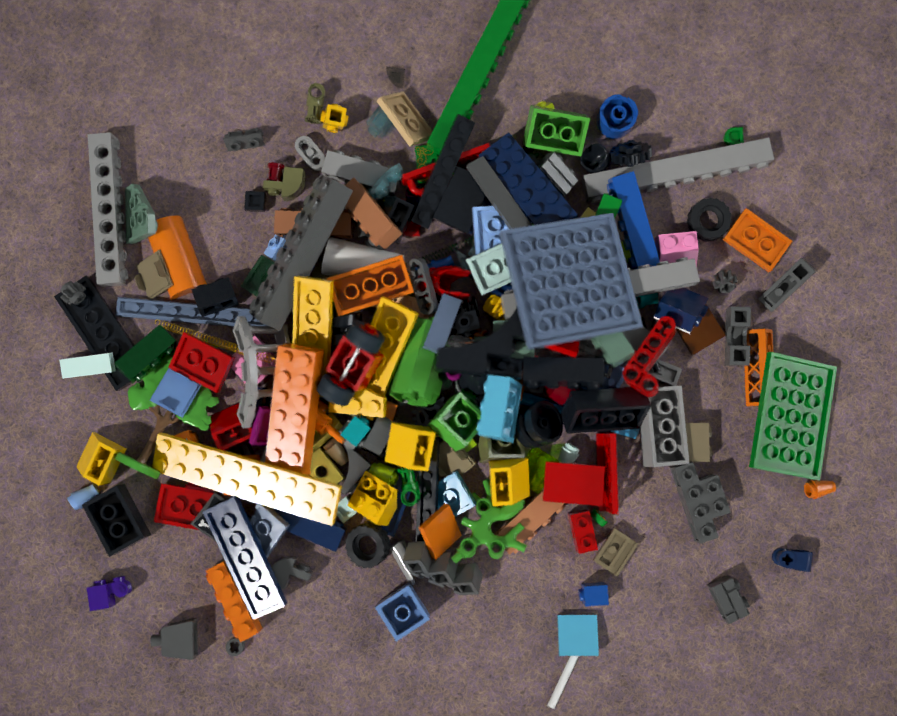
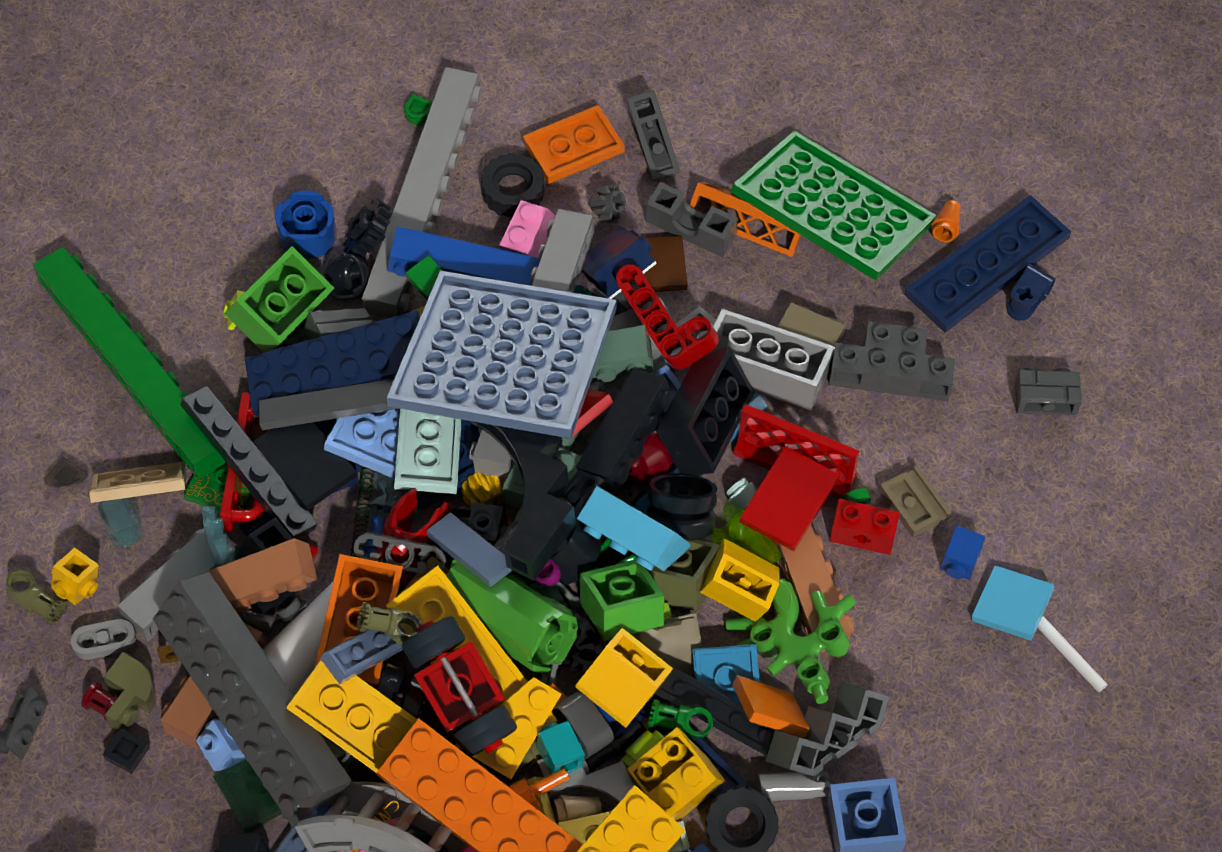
camera: 65 degrees left, 25 degrees down
none -> sand blue tile [320,624,407,684]
none -> olive connector [357,602,423,645]
none -> dark blue plate [904,195,1071,333]

